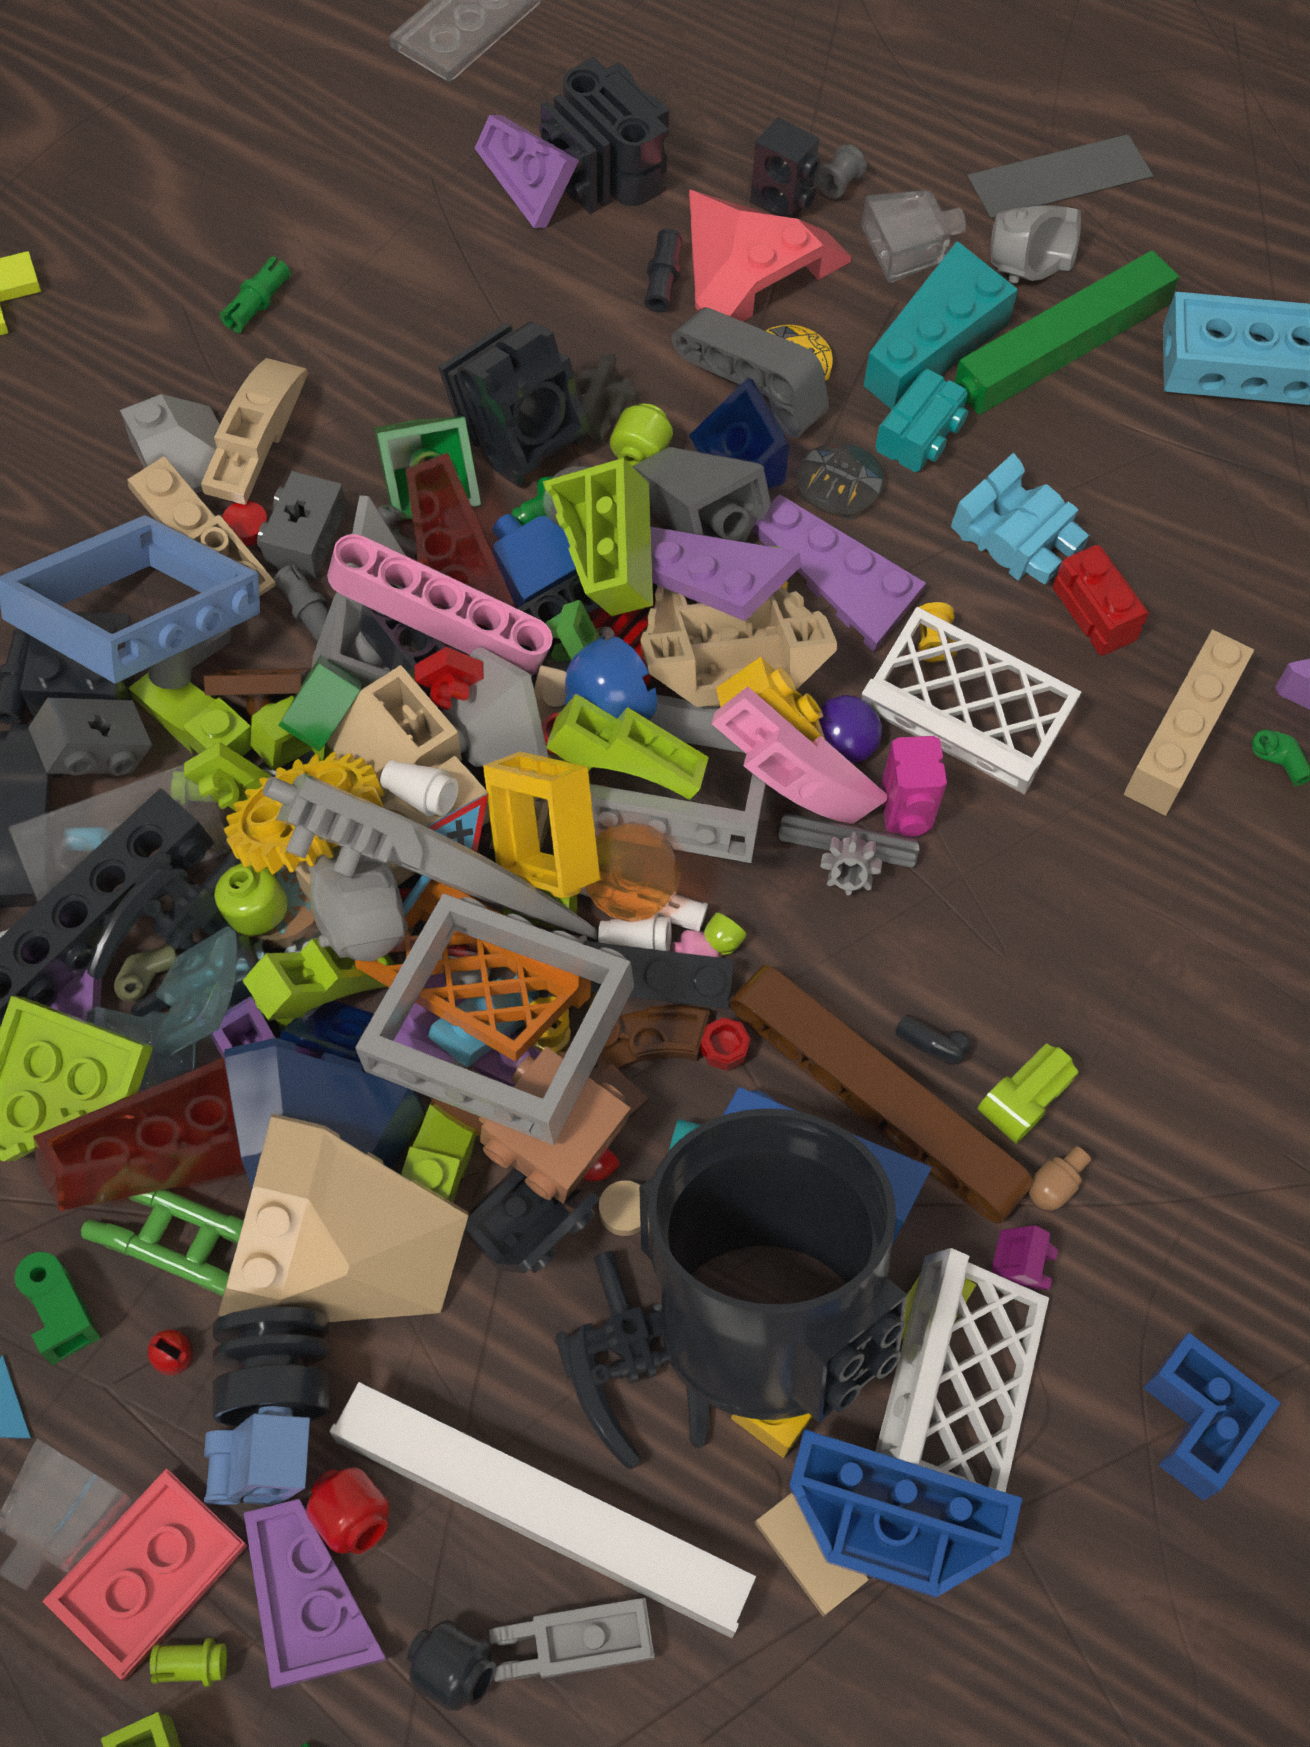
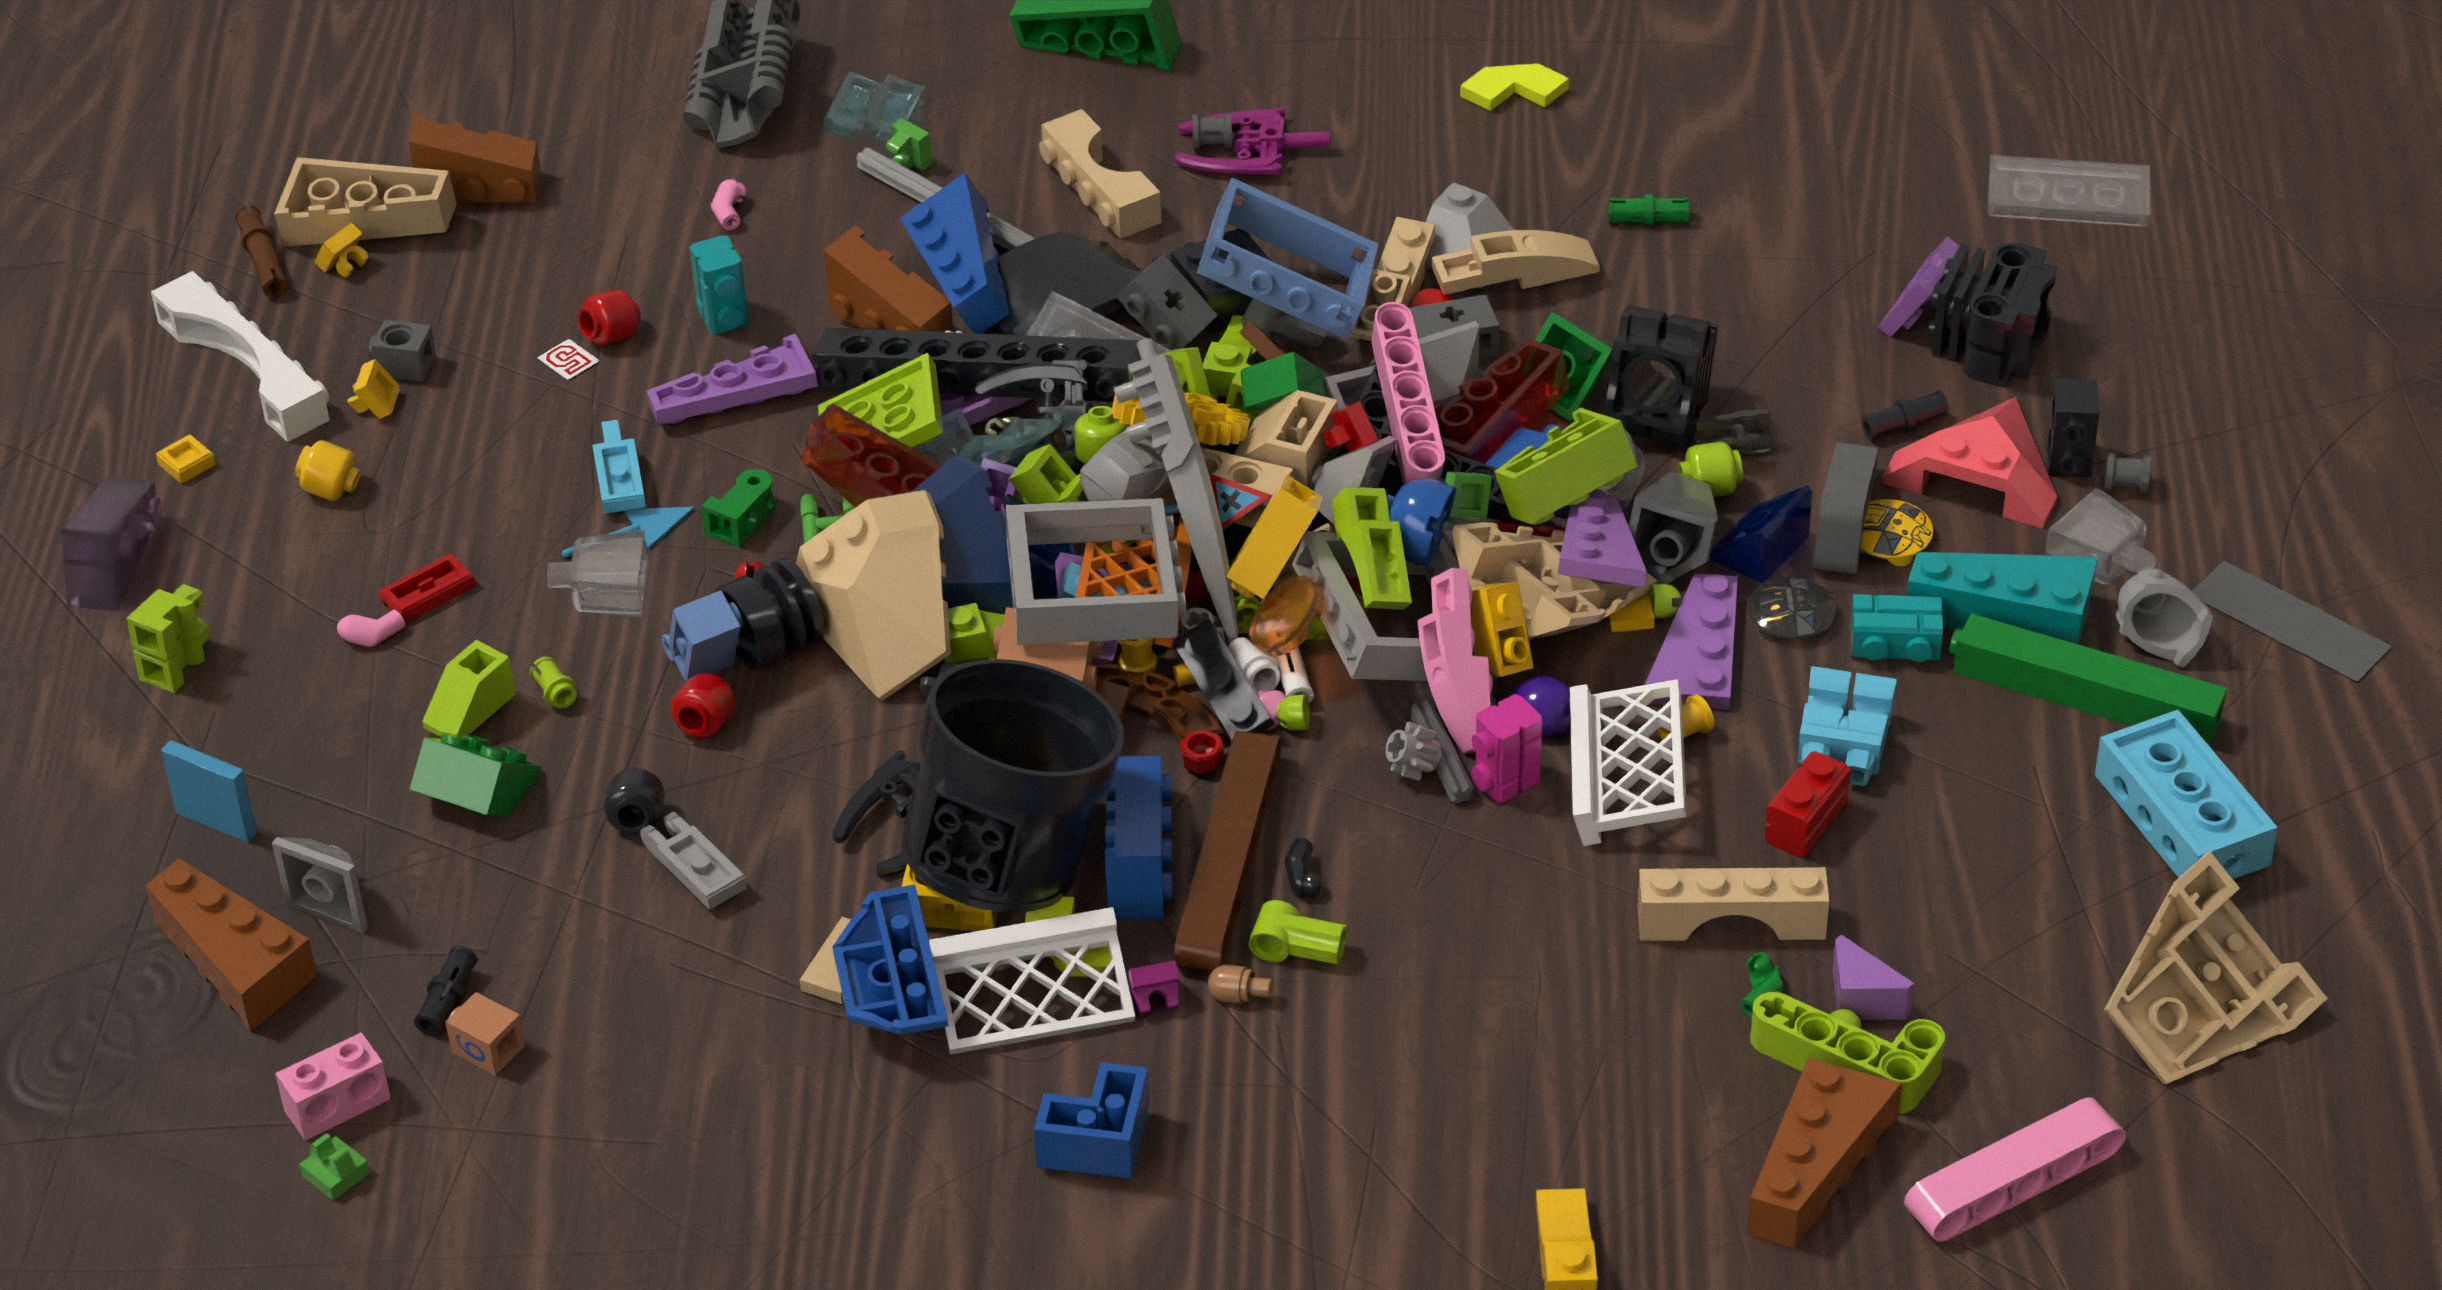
camera: 65 degrees right, 20 degrees down
coral tile [42,1468,248,1682] -> none
medium lavender wing [244,1499,387,1689] -> none
white tile [330,1382,756,1638] -> none
white cone [380,760,458,817] -> none

